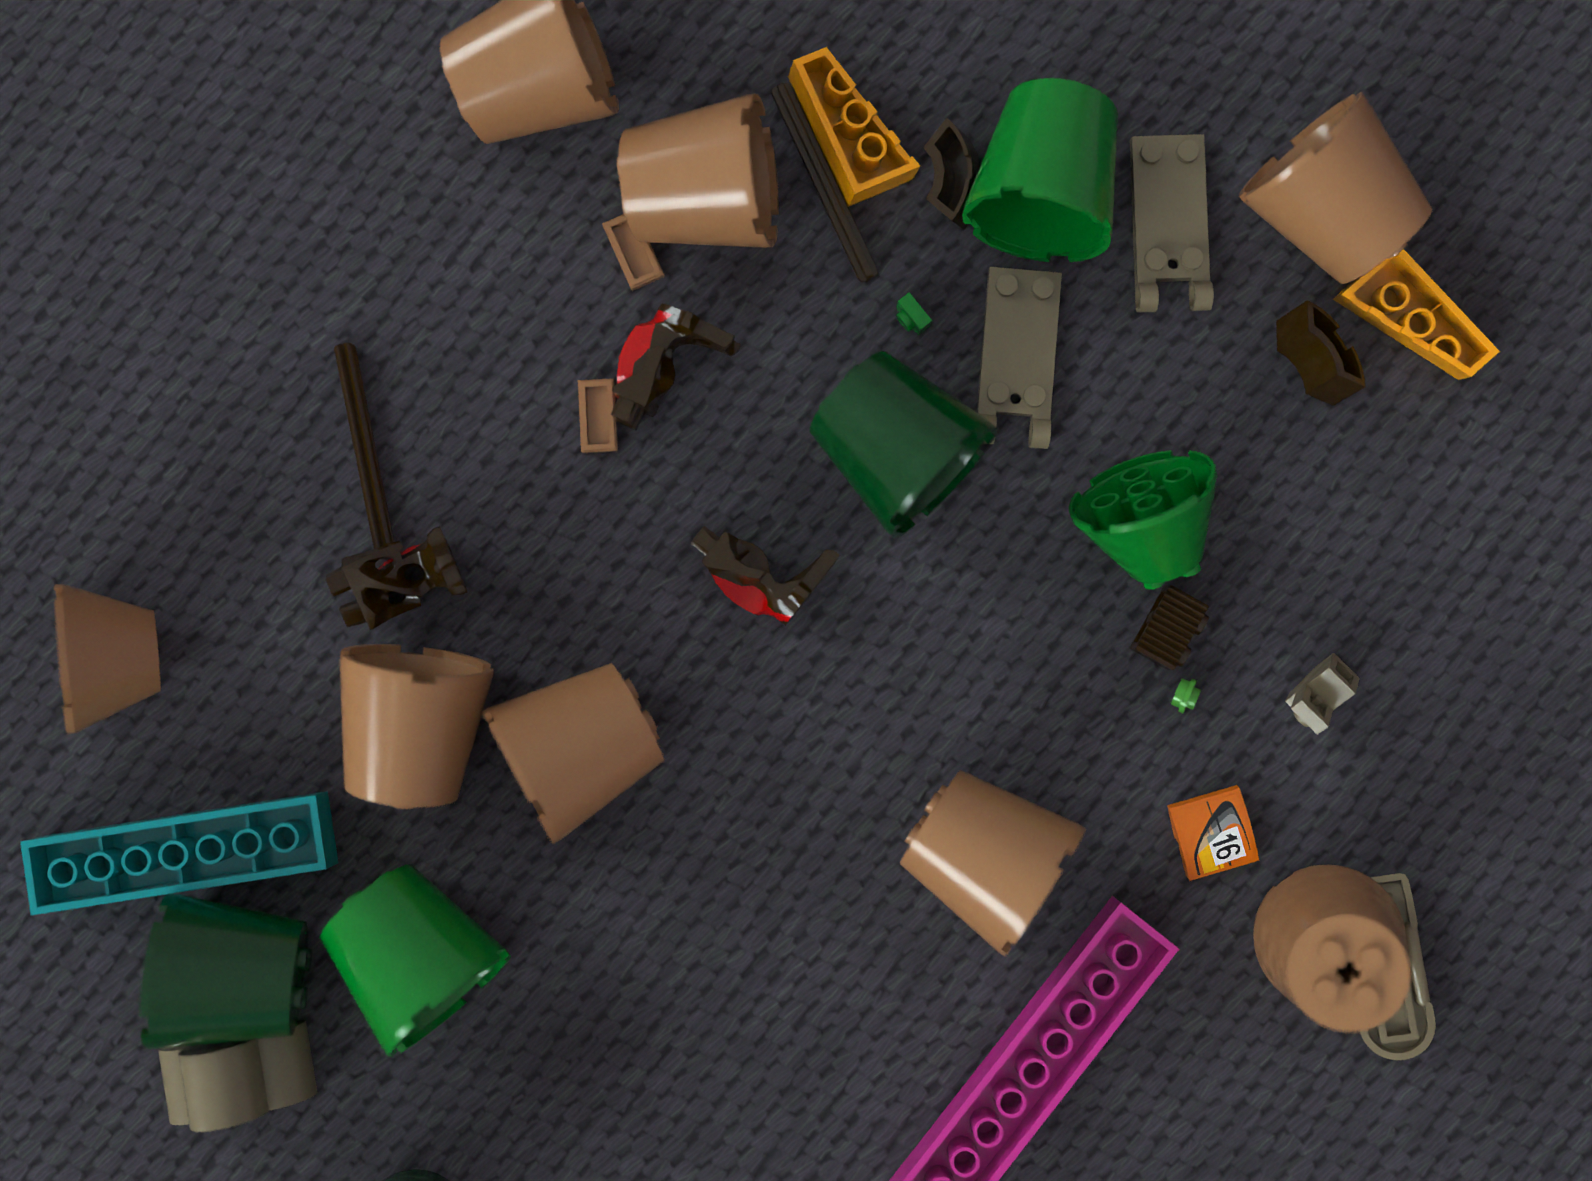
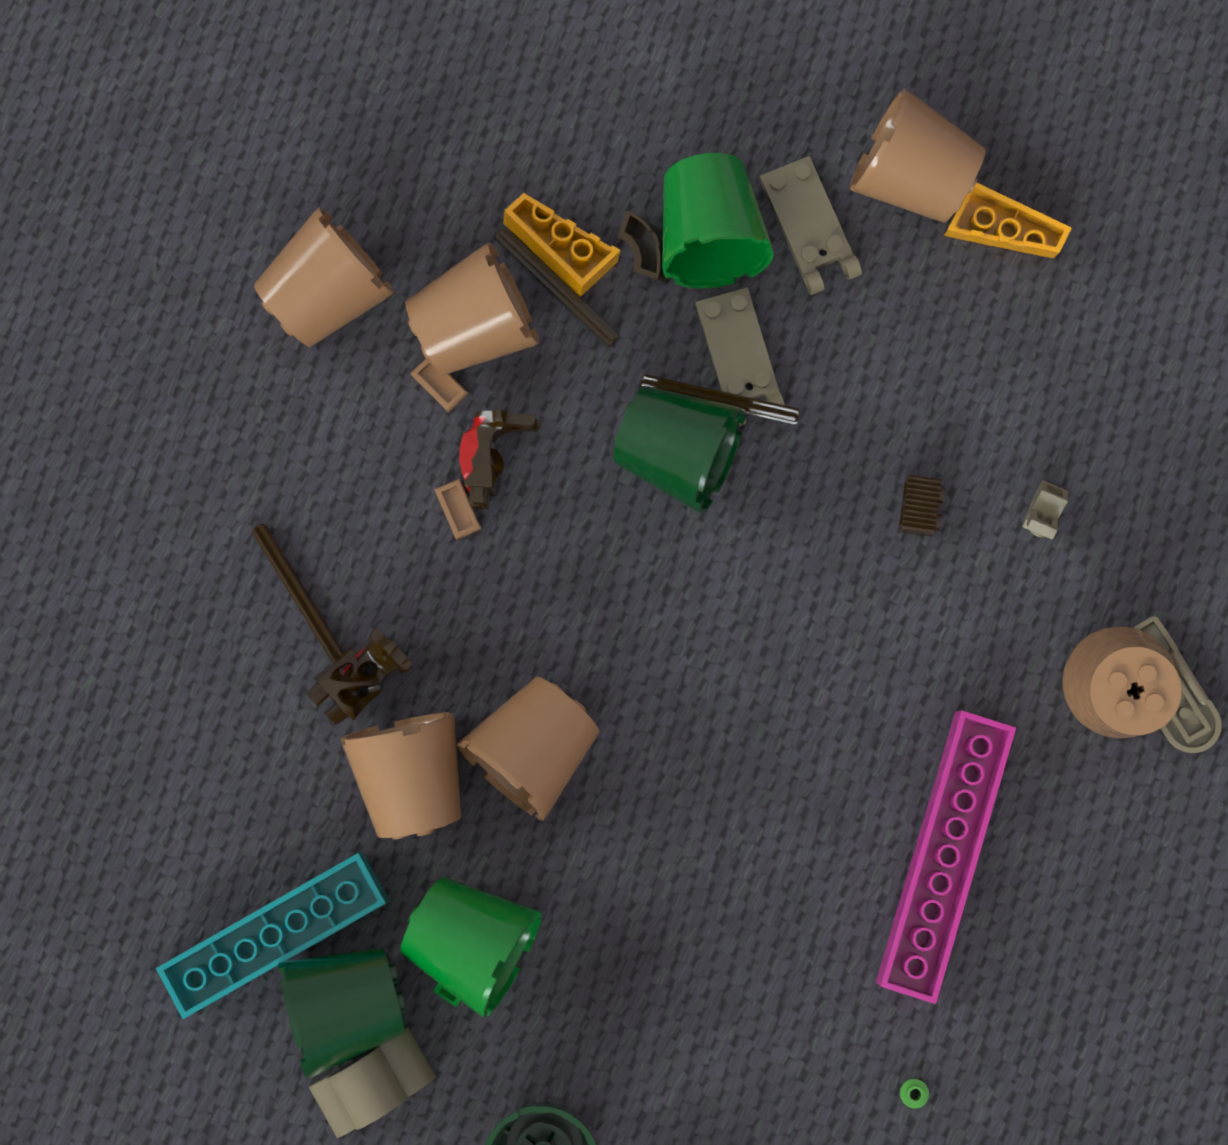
camera: 20 degrees left, 5 degrees down
medium nougat cone [54,584,161,734] -> none
dark brown hips [691,526,840,626] -> none
green plate [896,292,932,335] -> none
medium nougat cone [900,770,1086,957] -> none
green cone [1069,450,1217,589] -> none
orange slope [1167,785,1259,881] -> none
bright green plate [1171,678,1201,714] -> none
dark brown brick [1276,300,1366,406] -> none
none -> dark brown axle [641,374,800,424]

